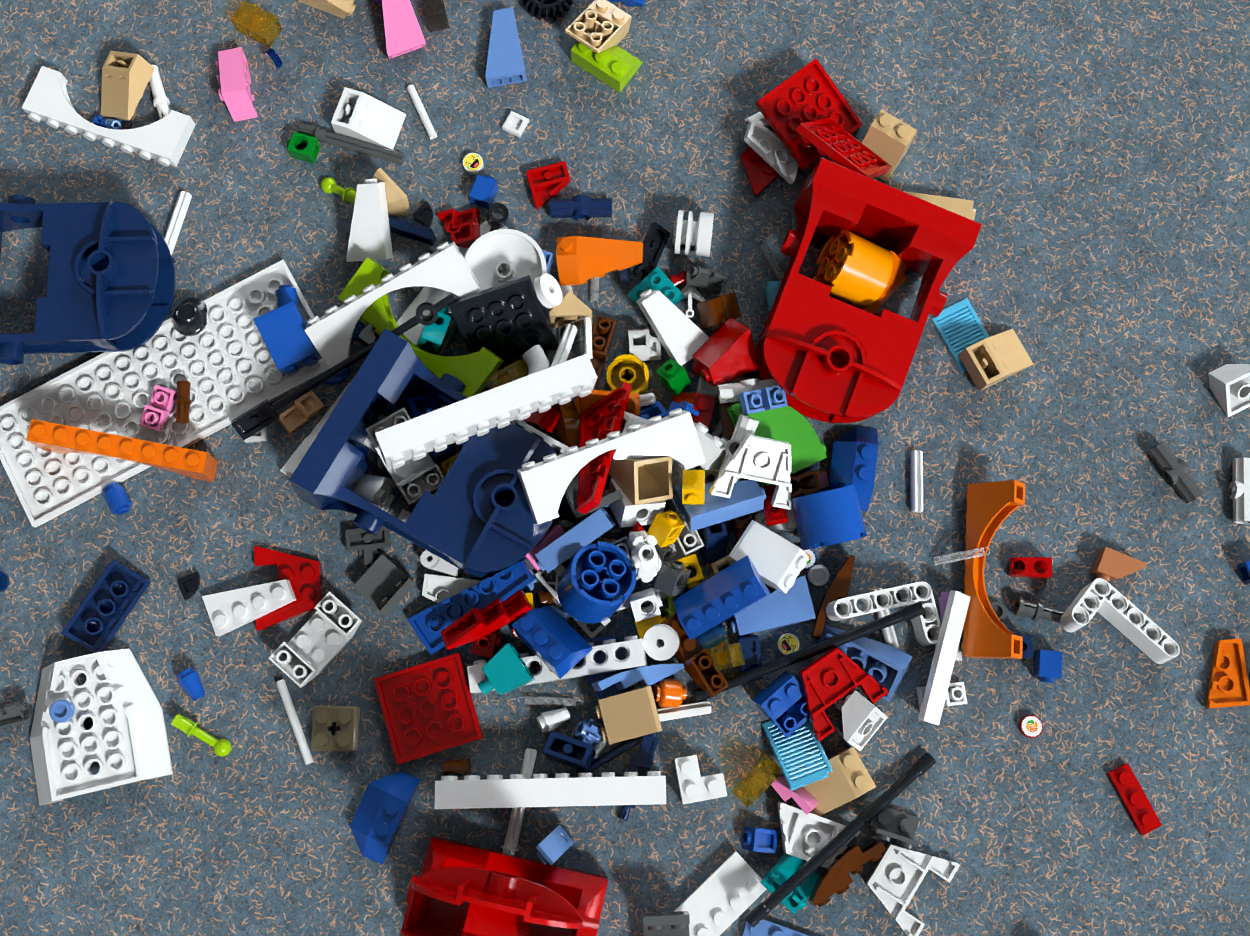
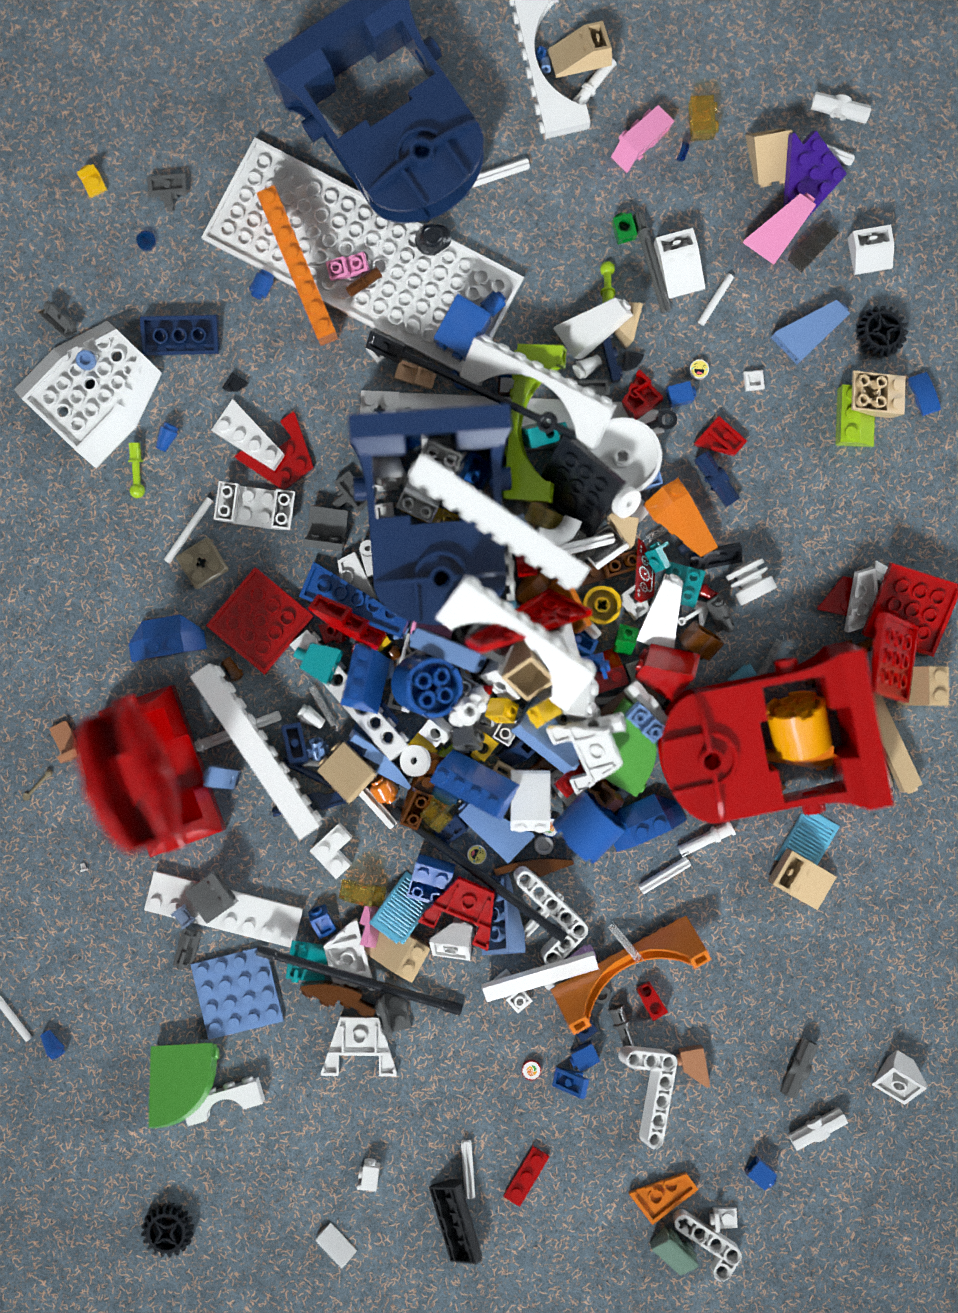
camera: 55 degrees right, 10 degrees up
none -> black piece [429,1179,482,1264]
none -> white axle [461,1140,475,1199]
none -> blue slope [552,1067,589,1099]
none -> white cone [573,354,602,379]
none -> red sticker [634,538,655,603]
none -> teal bracket [645,541,671,573]
none -> white pin [677,821,736,857]

